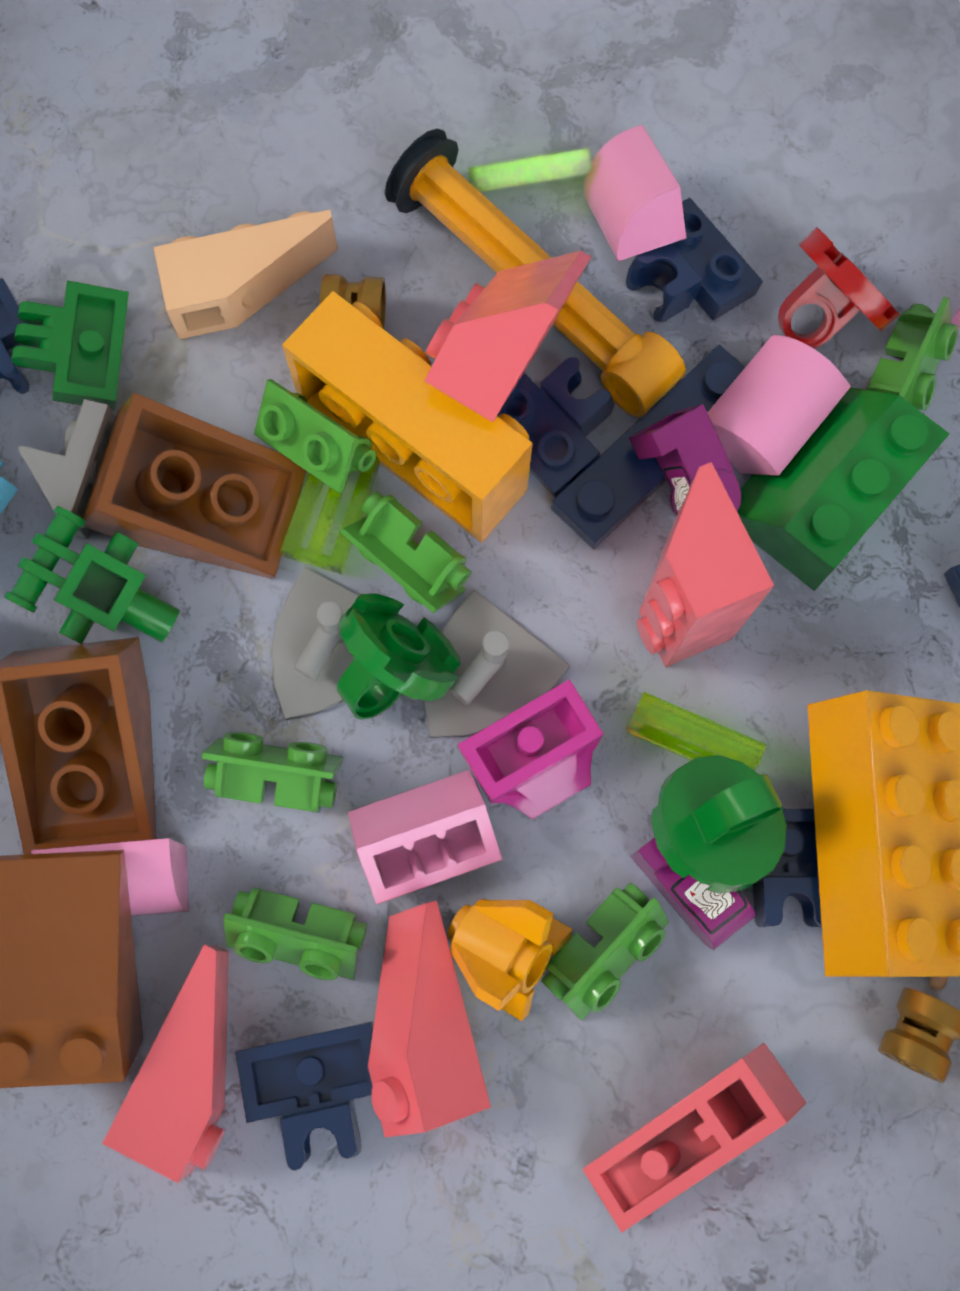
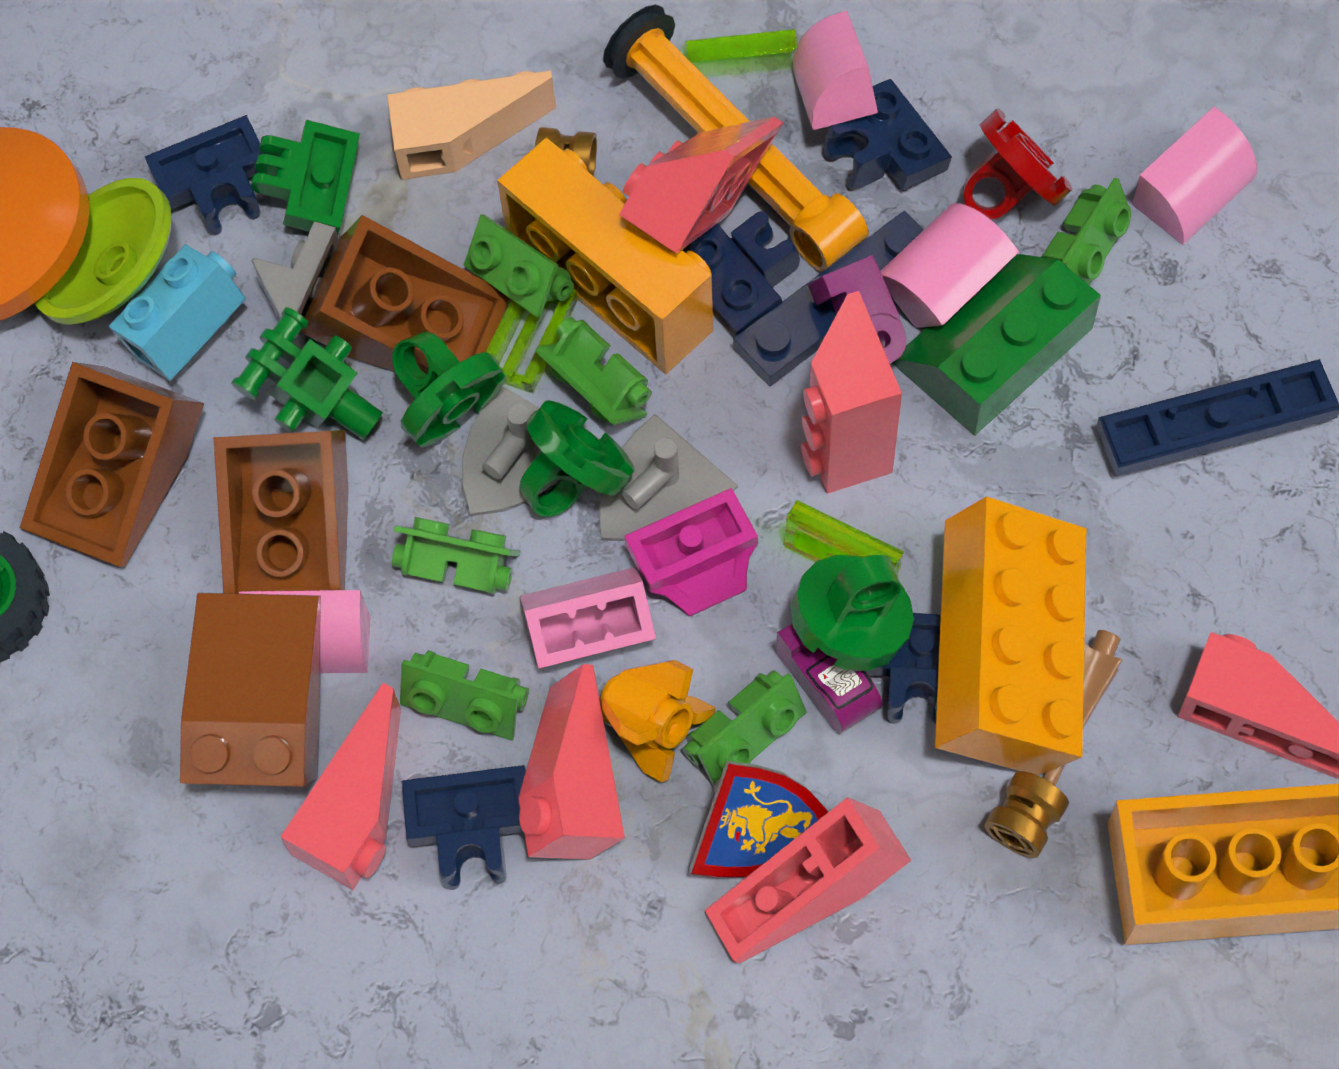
camera: 10 degrees right, 10 degrees down
none -> green tile [392,332,506,447]
none -> shield [689,761,828,877]

